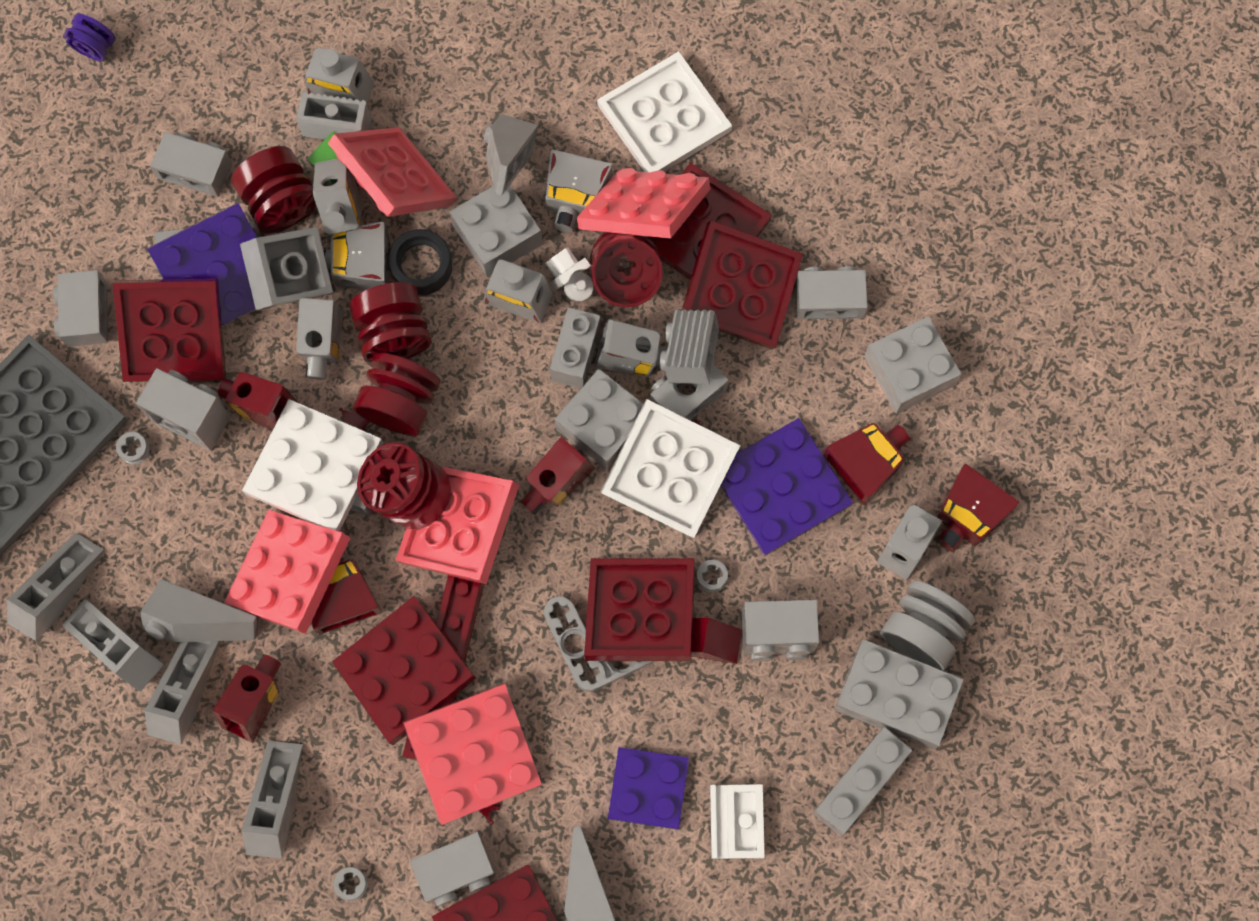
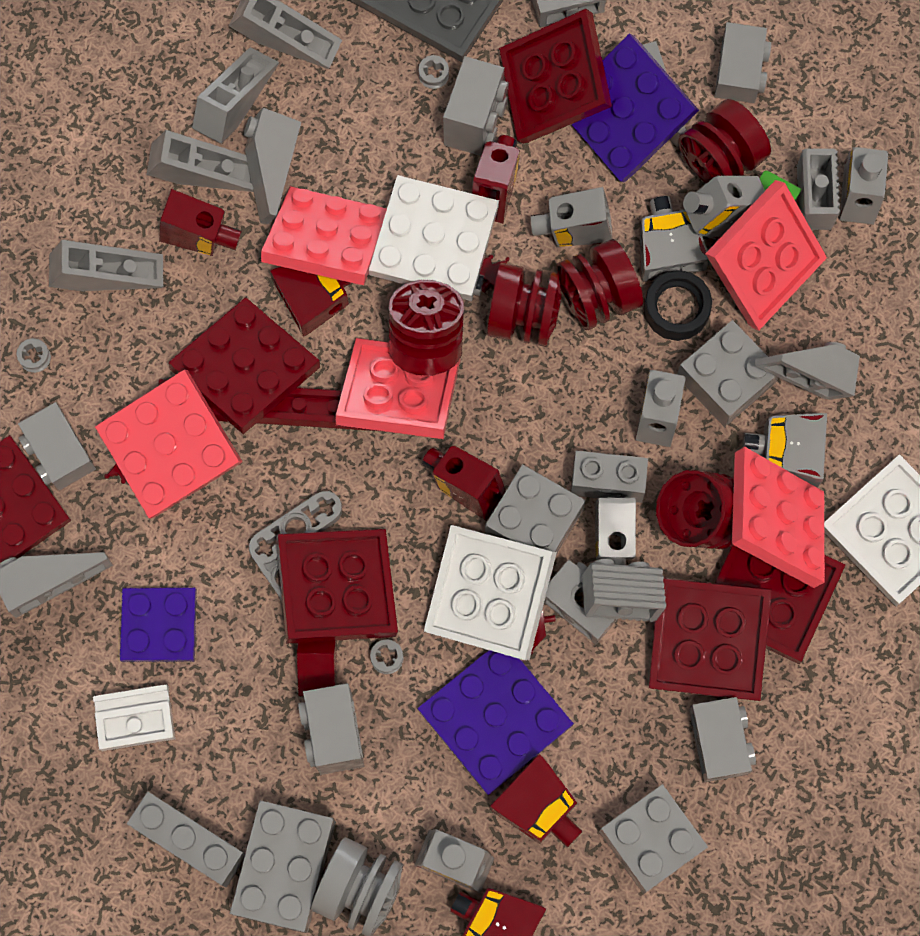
camera: 80 degrees right, 0 degrees up
light grey brick [240,227,333,310] -> none
white hips [545,247,593,301] -> none

